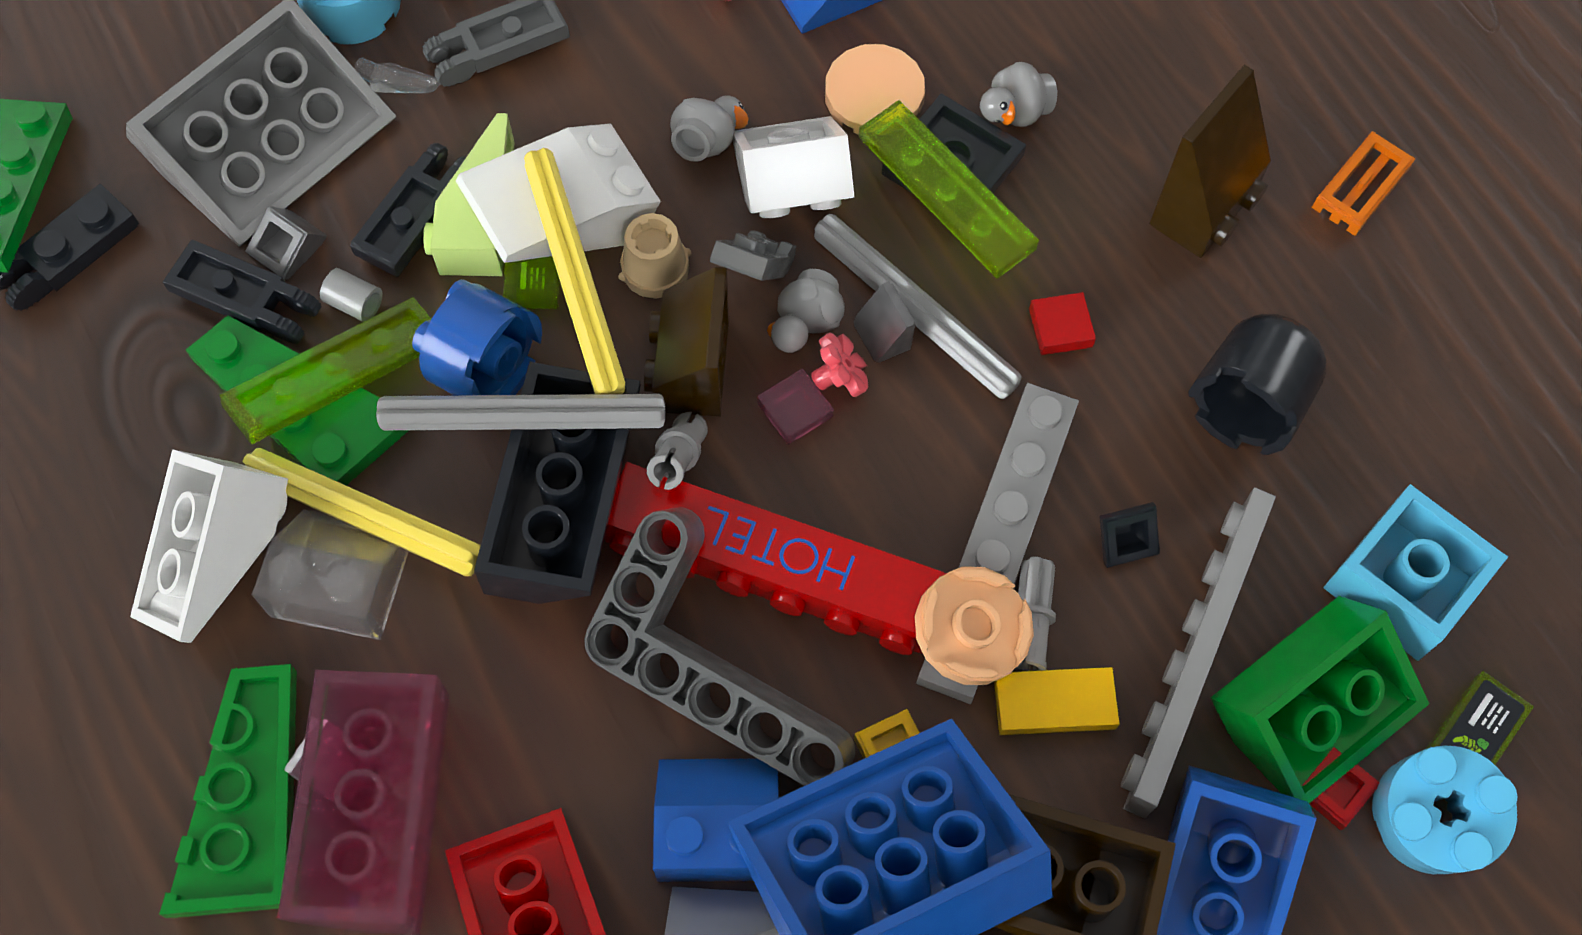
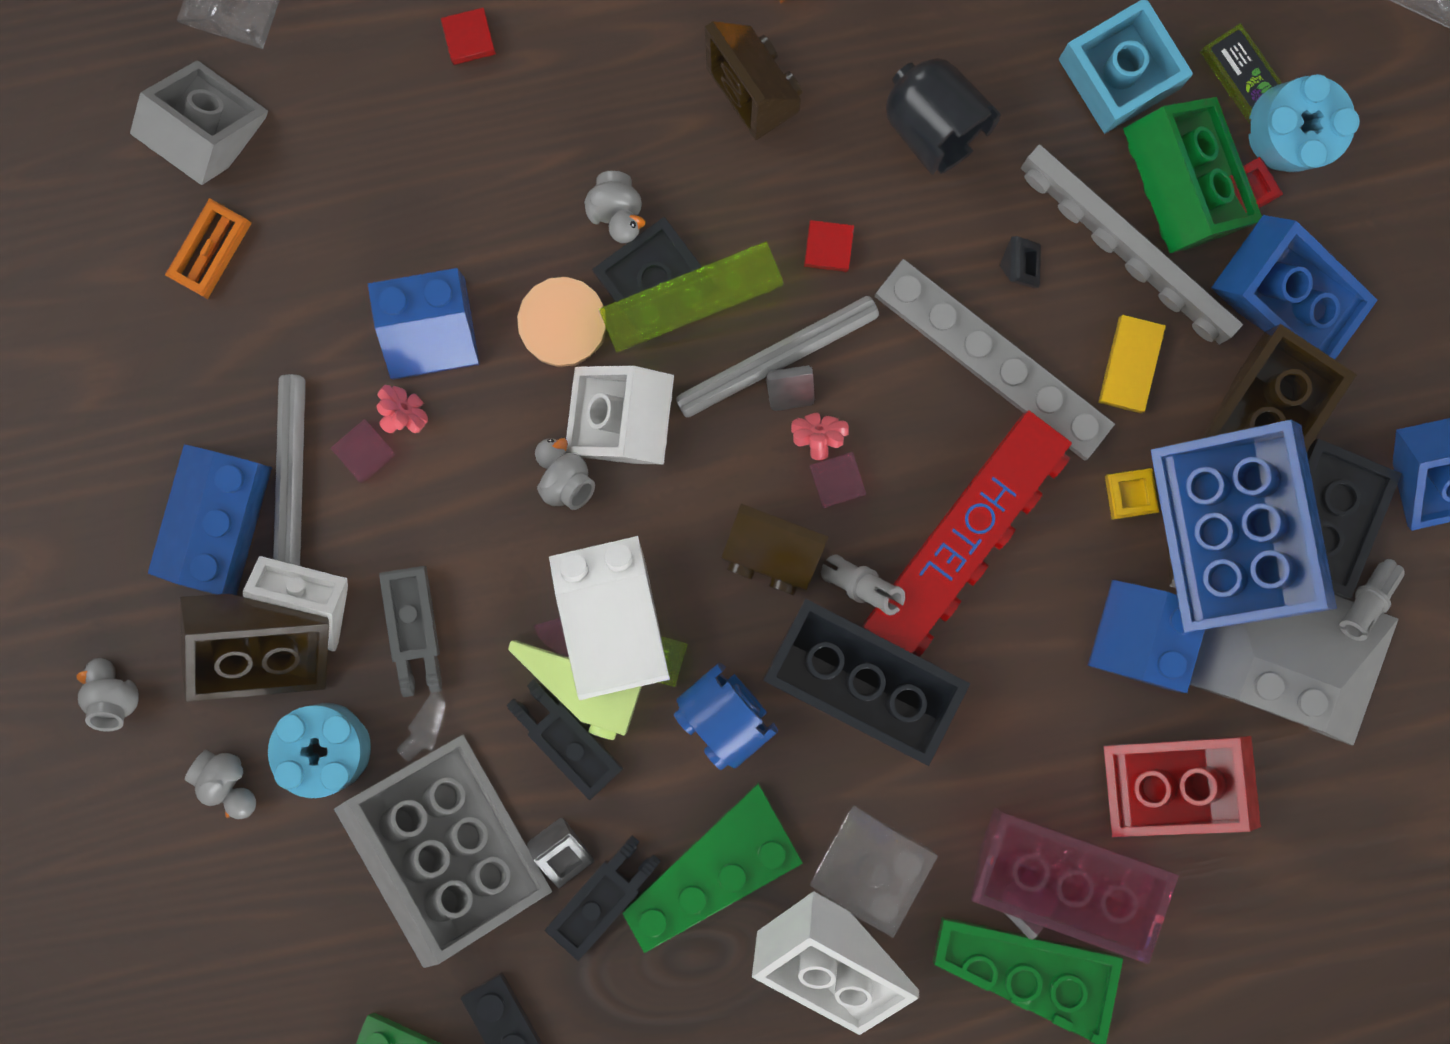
camera: 70 degrees left, 20 degrees up
clear neon green tile [220,297,431,445] -> none
light yellow axle [242,448,481,577] -> none
light grey hinge [320,268,383,322] -> none
light grey axle [376,394,665,431] -> none
light yellow axle [524,148,625,394] -> none
dark grey beam [585,507,855,786] -> none
tan piece [618,213,691,299] -> none
dark grey hinge [710,230,797,281] -> none
light grey animal [767,269,845,353] -> none
light nougat tile [915,567,1034,685] -> none
light grey axle [1014,557,1056,672] -> none

